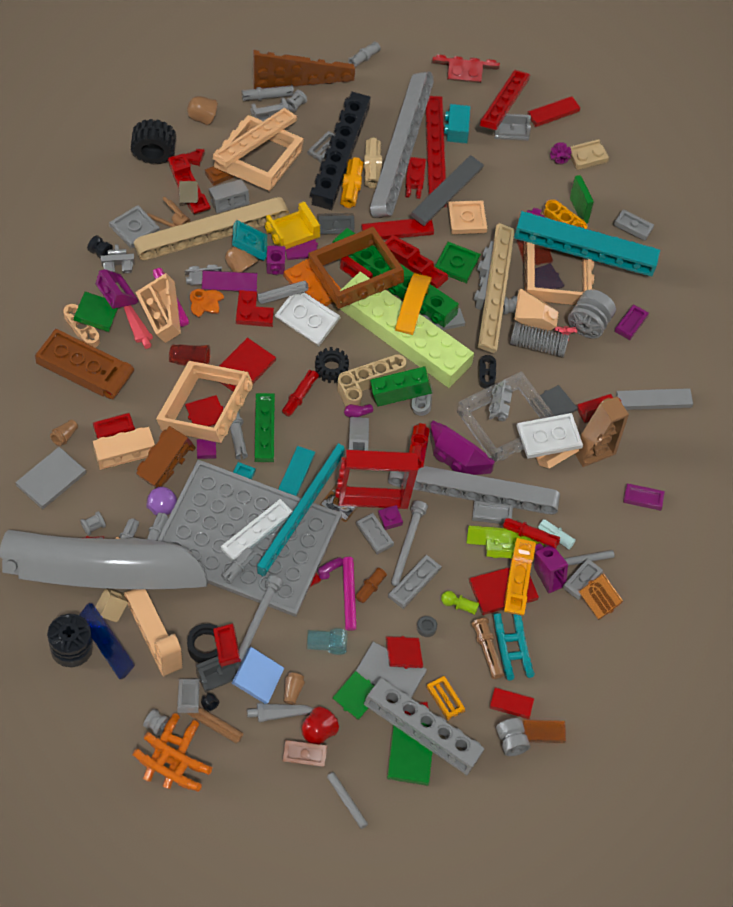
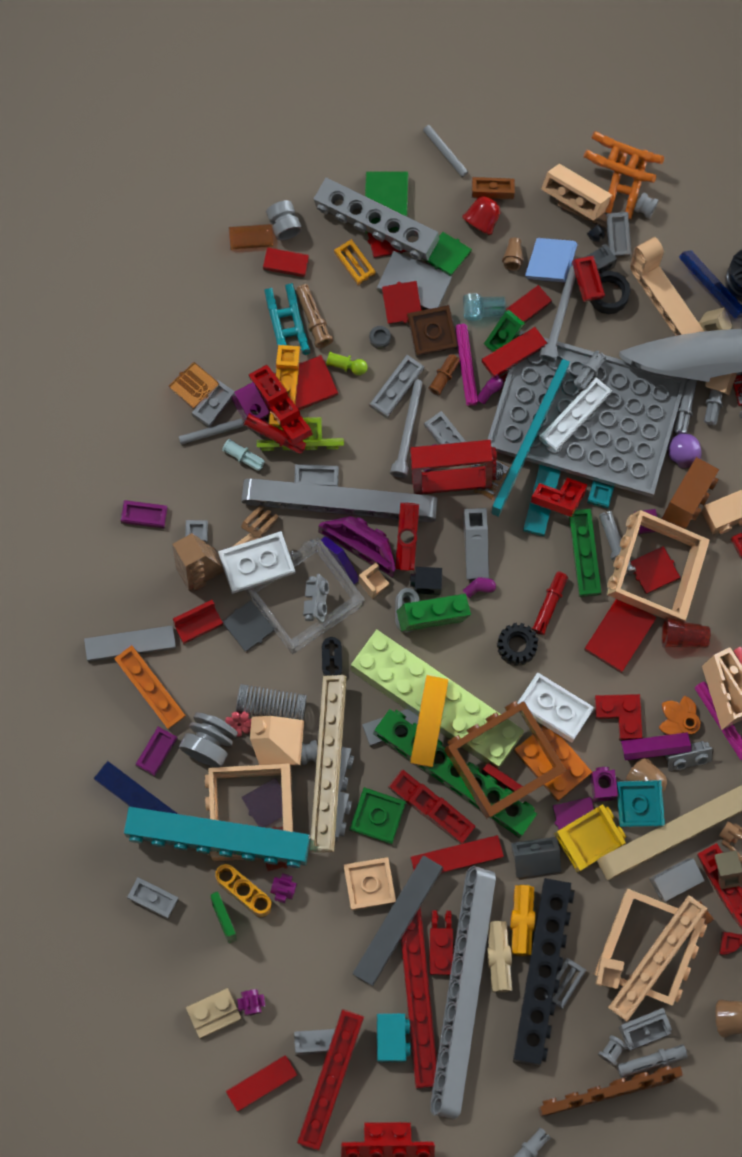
camera: 175 degrees right, 15 degrees up
light grey bar [247,703,313,722] -> none
light grey axle [258,281,309,304] -> none
tan beam [337,355,406,407] -> none
none -> clear blue tile [94,761,178,814]
none -> orange plate [114,645,186,730]
none -> light grey tile [185,520,208,544]
none -> medium nougat tile [241,505,279,538]
none -> red slope [248,365,313,445]
none -> dark purple tile [319,537,359,585]
none -> light nougat panel [359,563,390,599]
none -> reddish brown tile [407,305,458,356]
none -> black brick [410,567,442,595]
none -> red tile [481,327,547,378]
none -> green slope [484,310,525,352]
none -> red tile [505,285,552,323]
none -> red plate [531,478,588,517]
none -> light nougat brick [541,164,612,221]
none -> light nougat panel [595,957,624,989]

